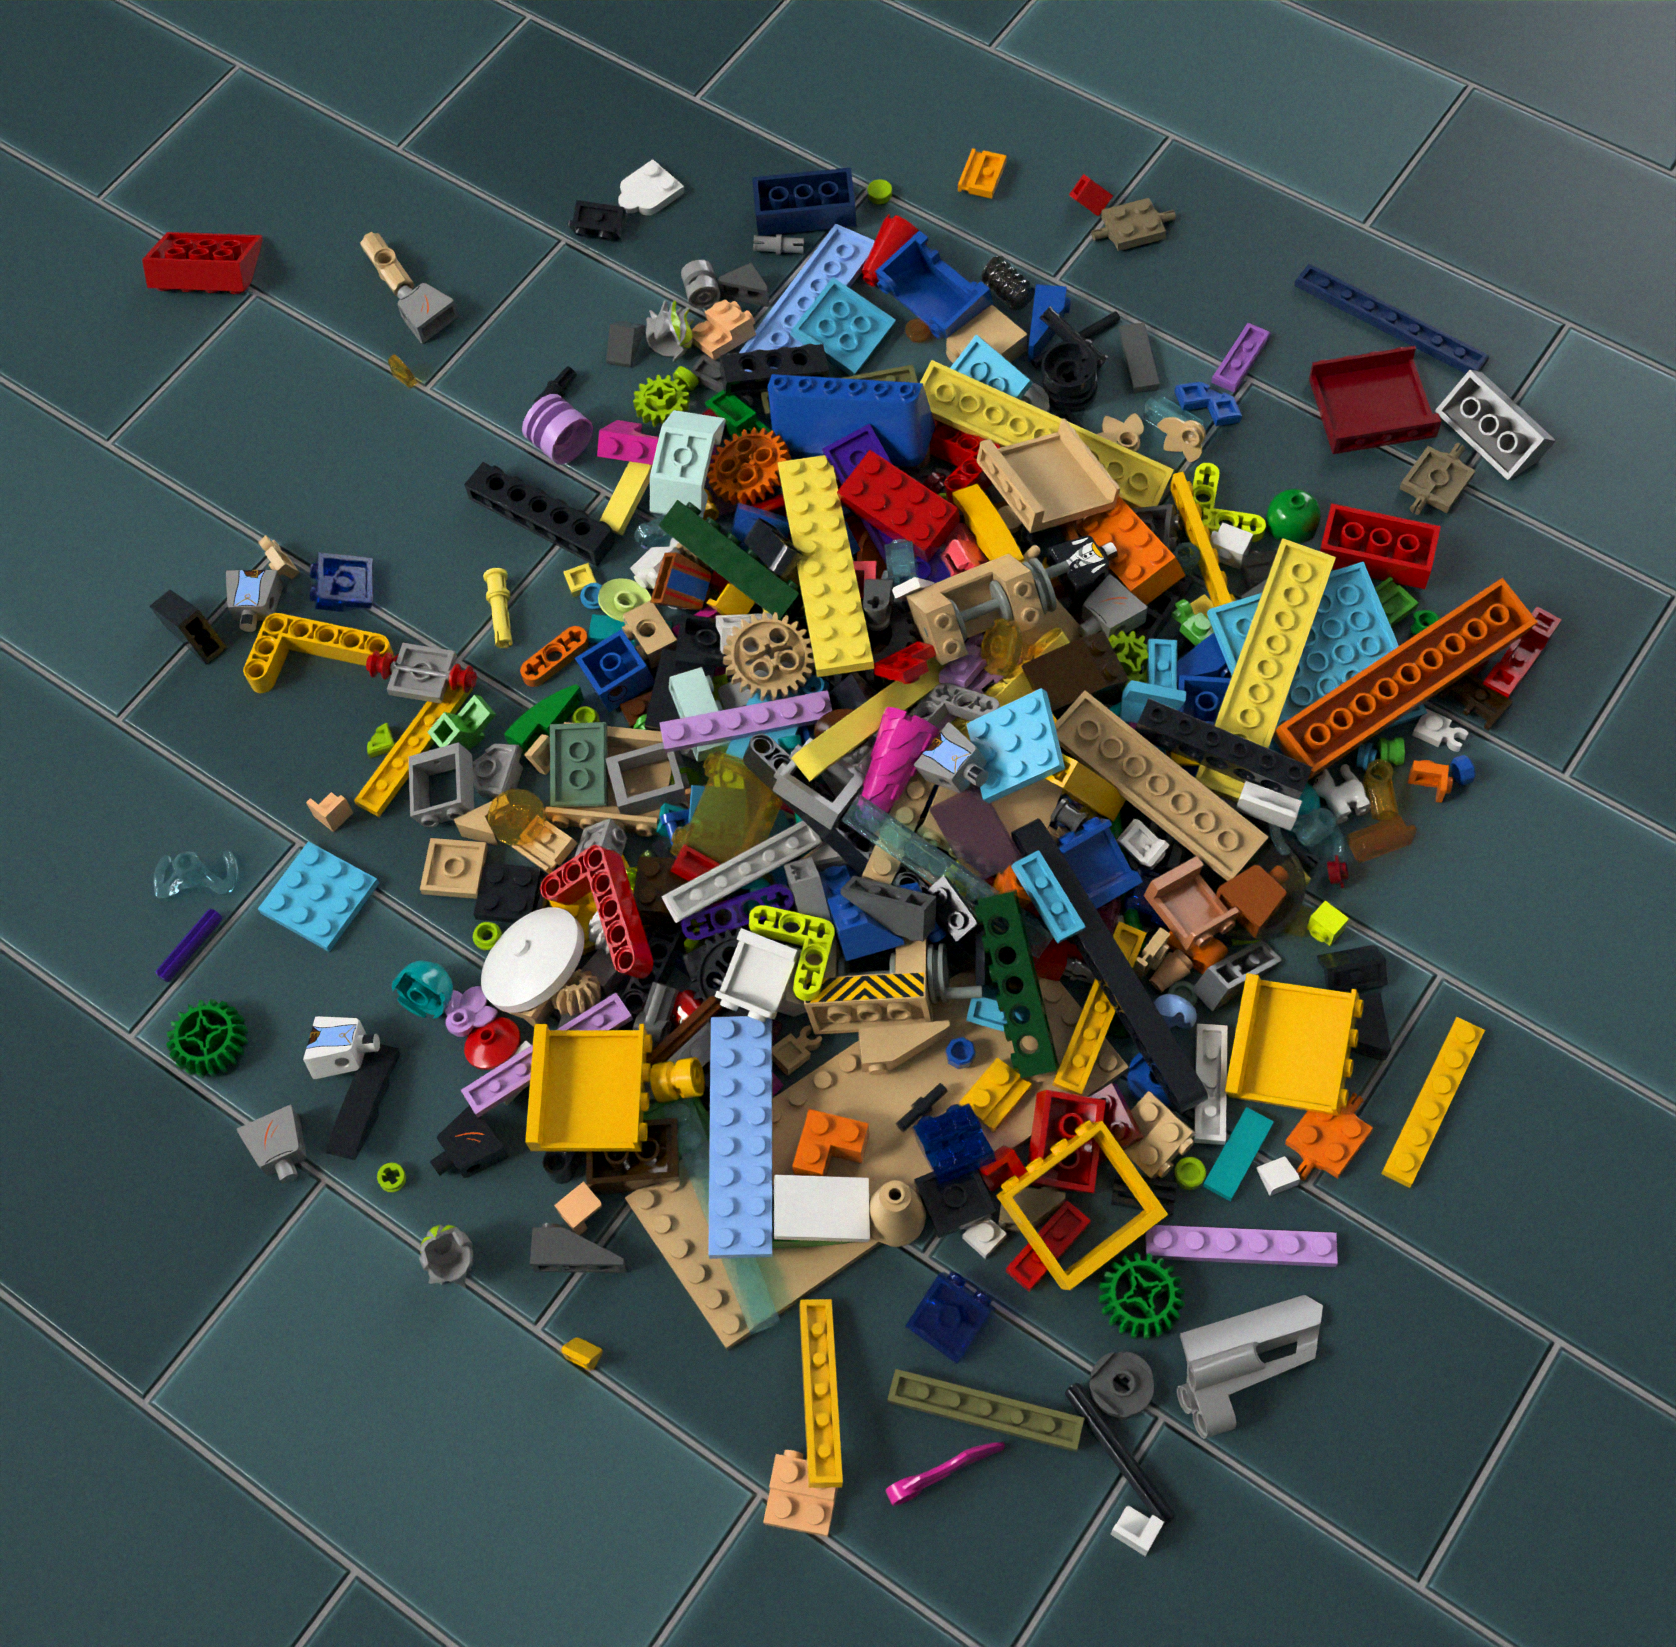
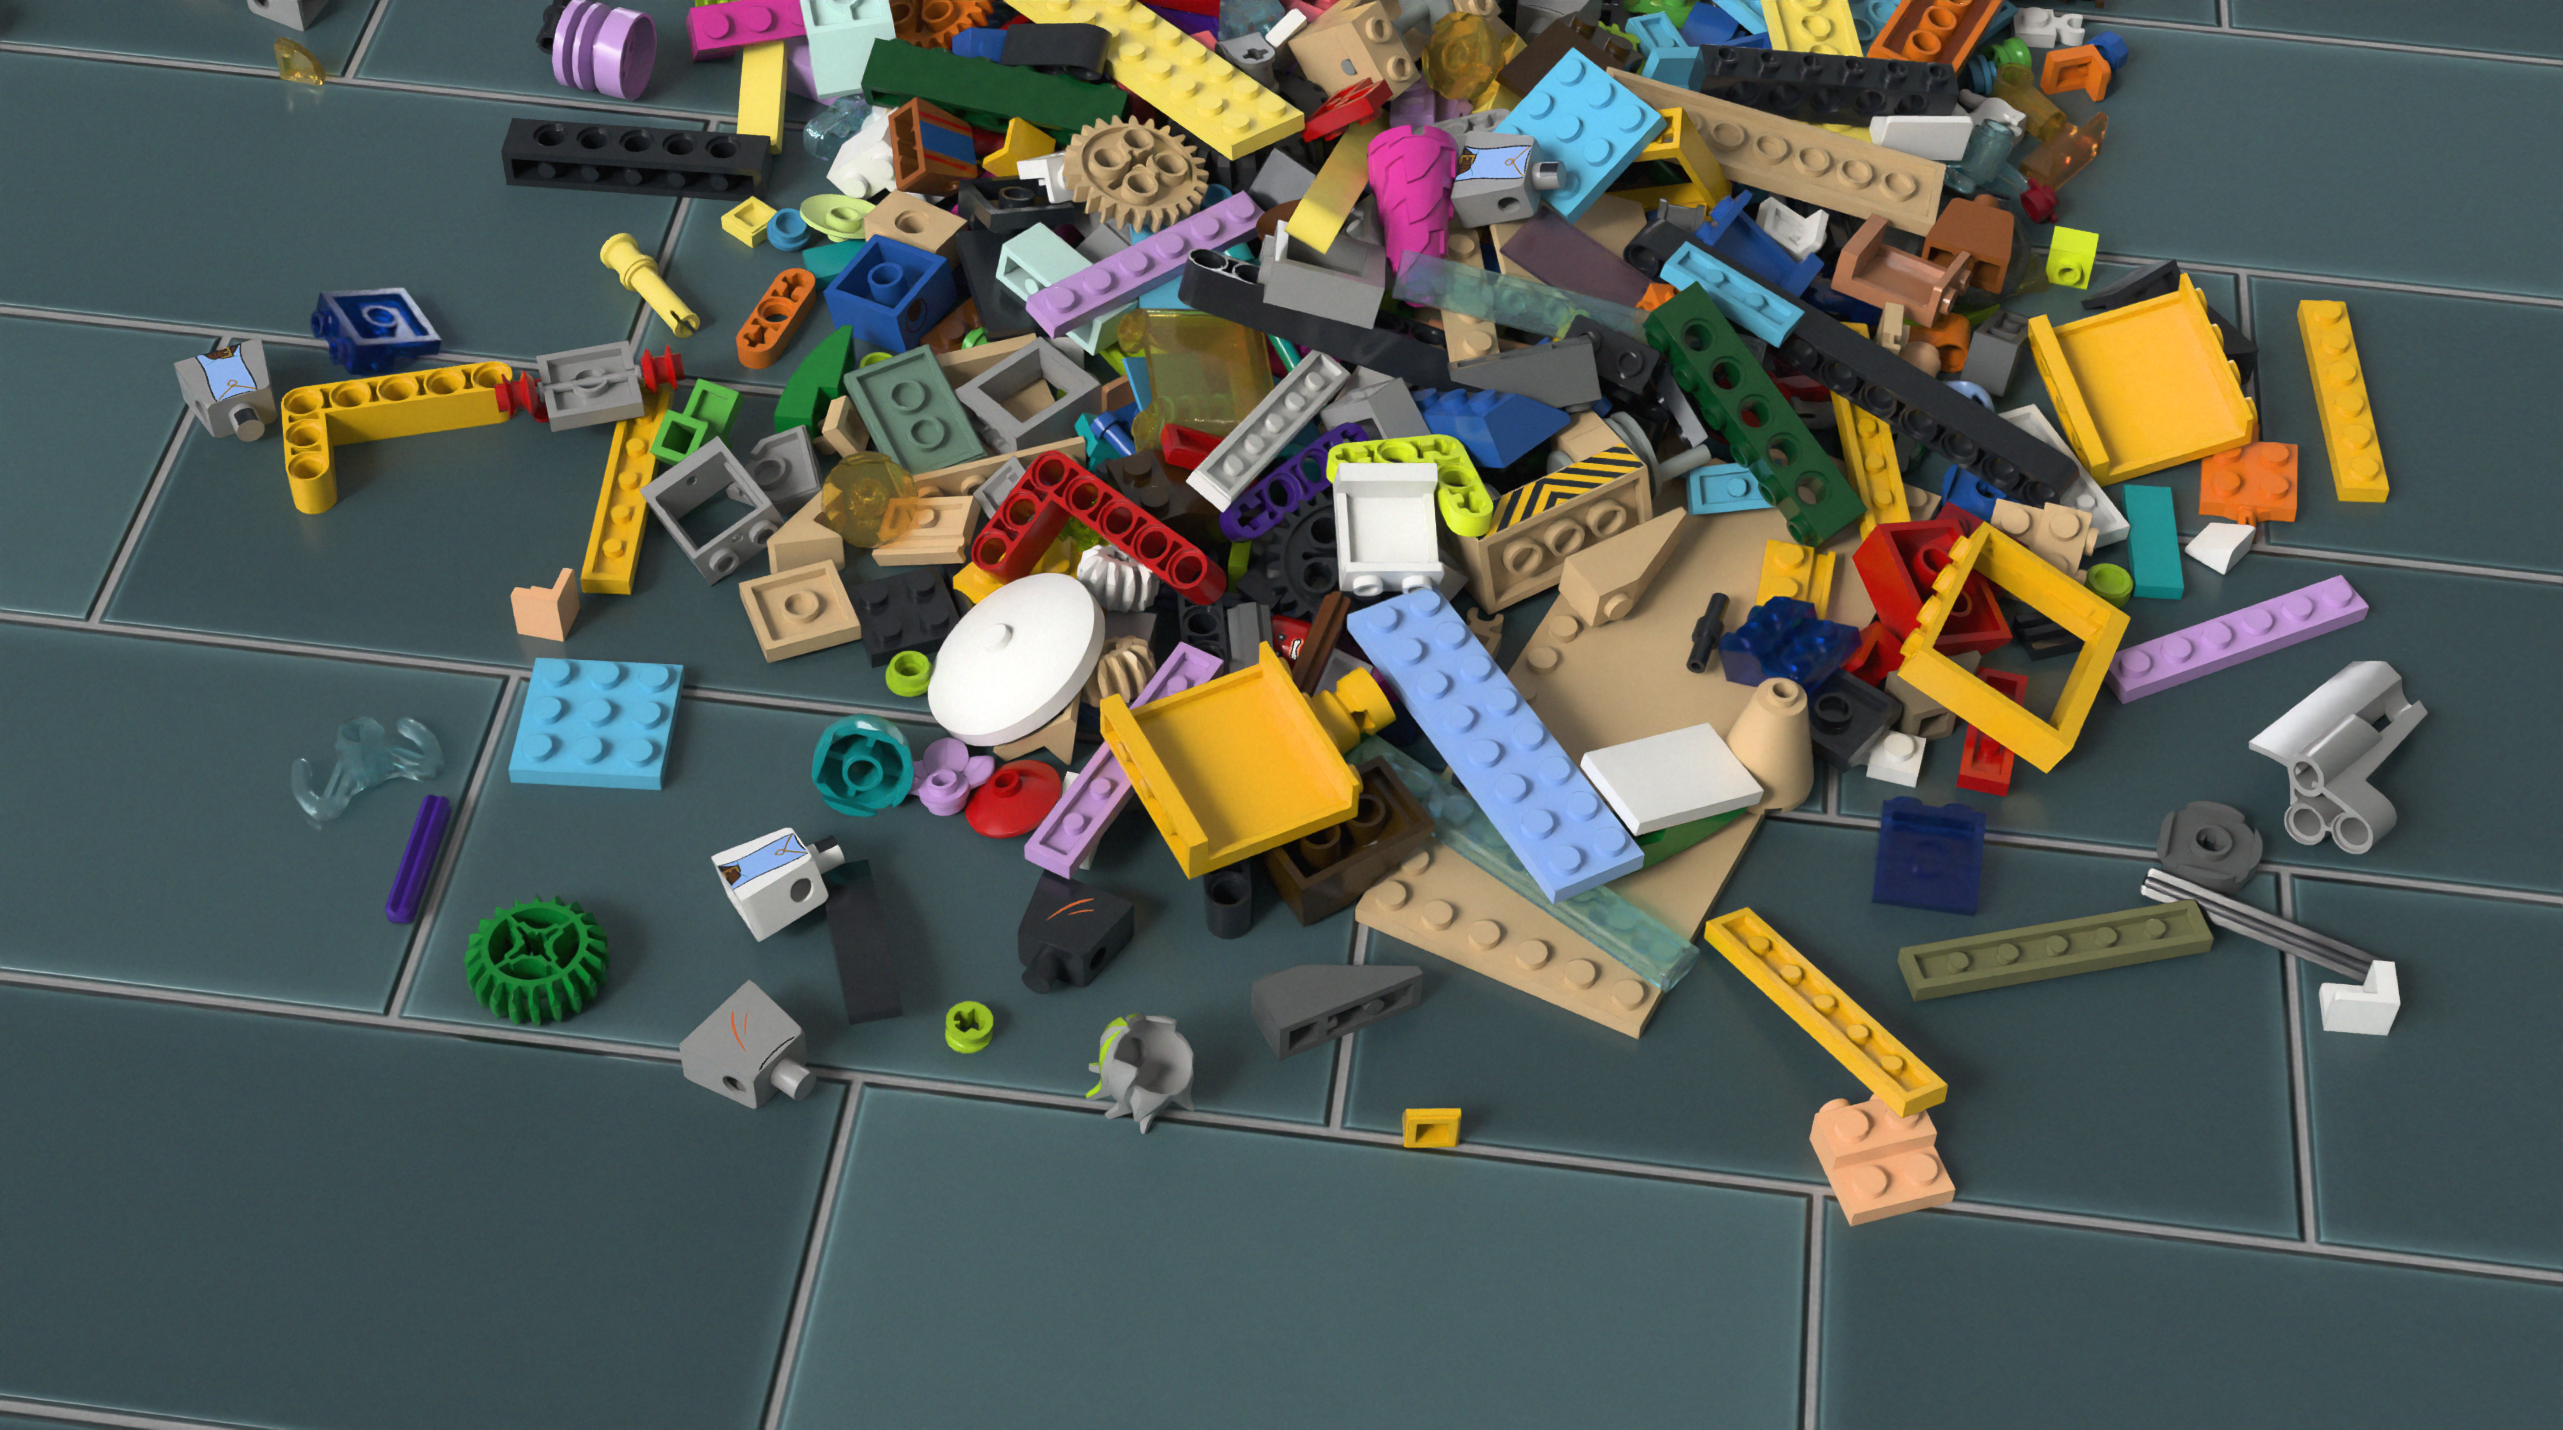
camera: 35 degrees left, 15 degrees down
black slope [149,589,227,665] -> none
tan plate [258,535,300,579] -> none
lime tile [367,722,395,758] -> none
light nougat panel [554,1181,602,1235] -> none
orange brick [792,1109,870,1176] -> none
dark pink piece [885,1442,1005,1506] -> none
blue tile [945,1037,976,1069] -> none
green gear [1098,1252,1185,1340] -> none

